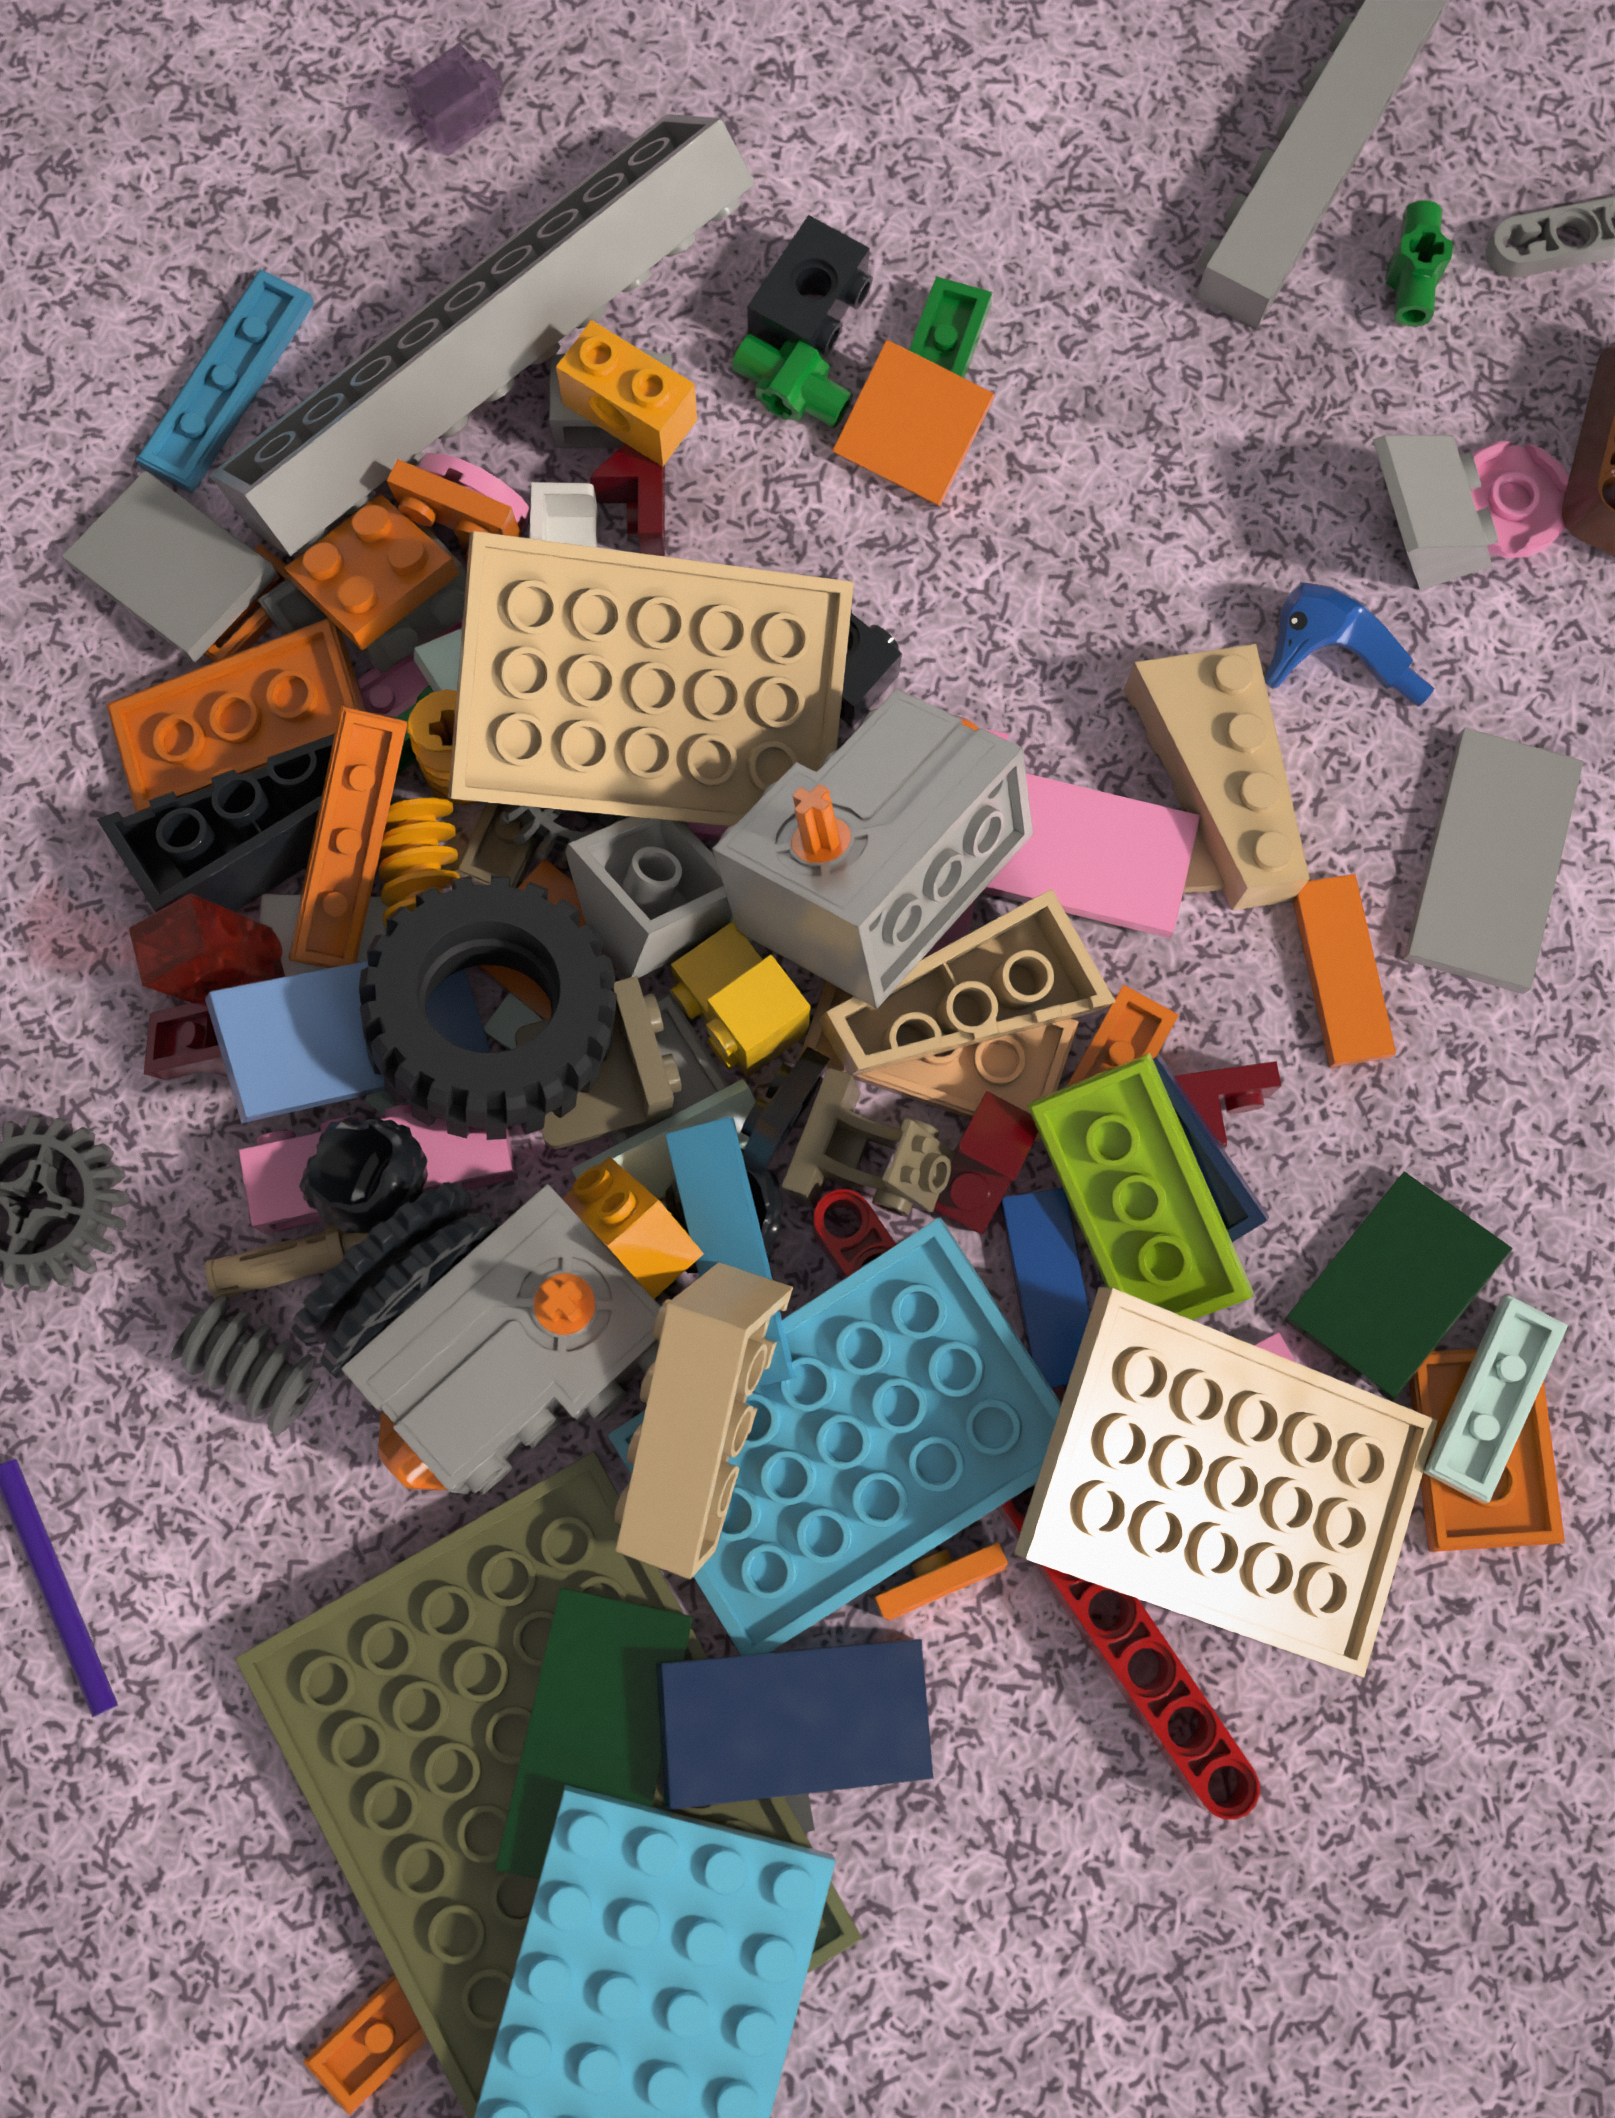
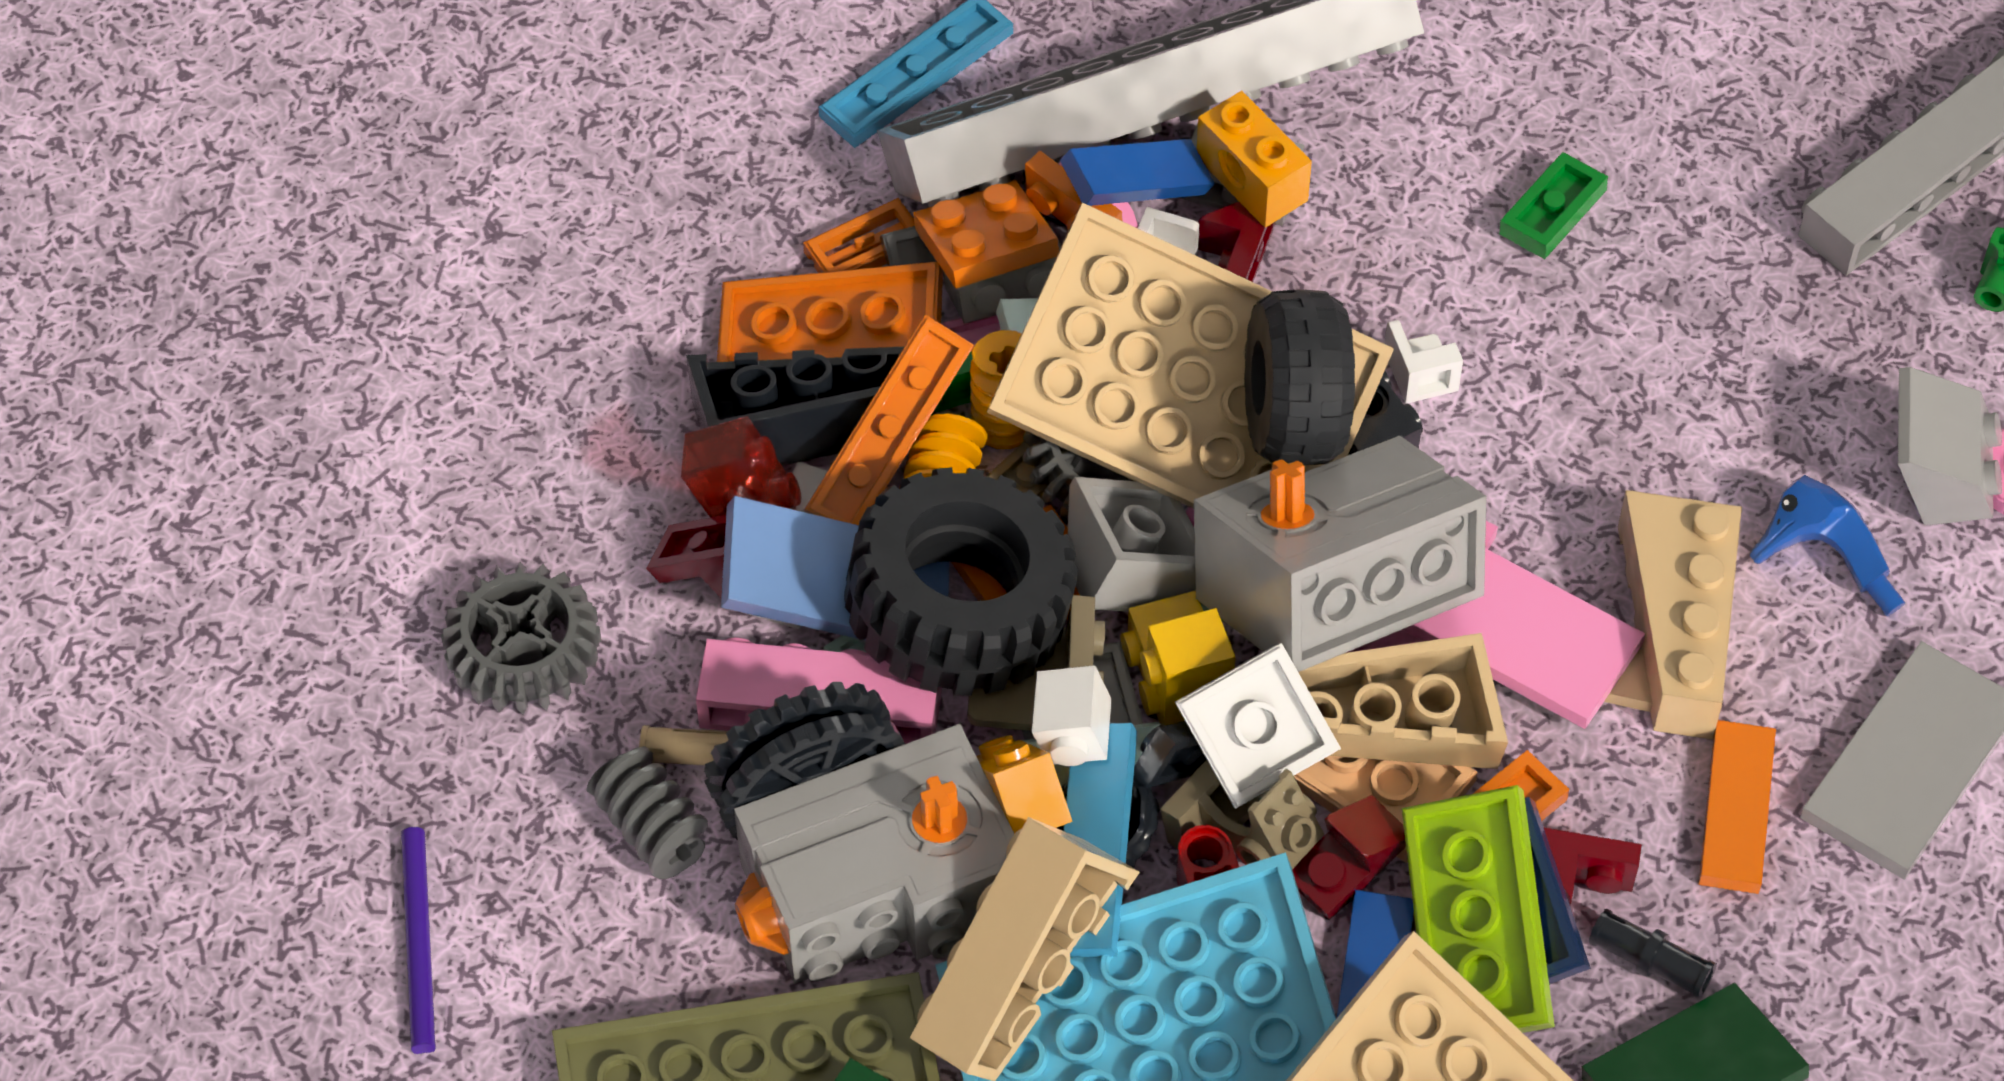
camera: 25 degrees right, 20 degrees down
light grey tile [62,470,278,663] -> none
black hair [299,1118,428,1234] -> none
green axle [731,334,853,429] -> none
black brick [747,214,873,355] -> none
orange tile [833,339,995,507] -> none
none -> white brick [1032,665,1111,766]
none -> blue tile [1060,139,1215,206]
none -> white tile [1175,643,1341,809]
none -> black tyre [1244,290,1355,465]
none -> white panel [1384,320,1463,404]
none -> black pin [1589,908,1717,998]

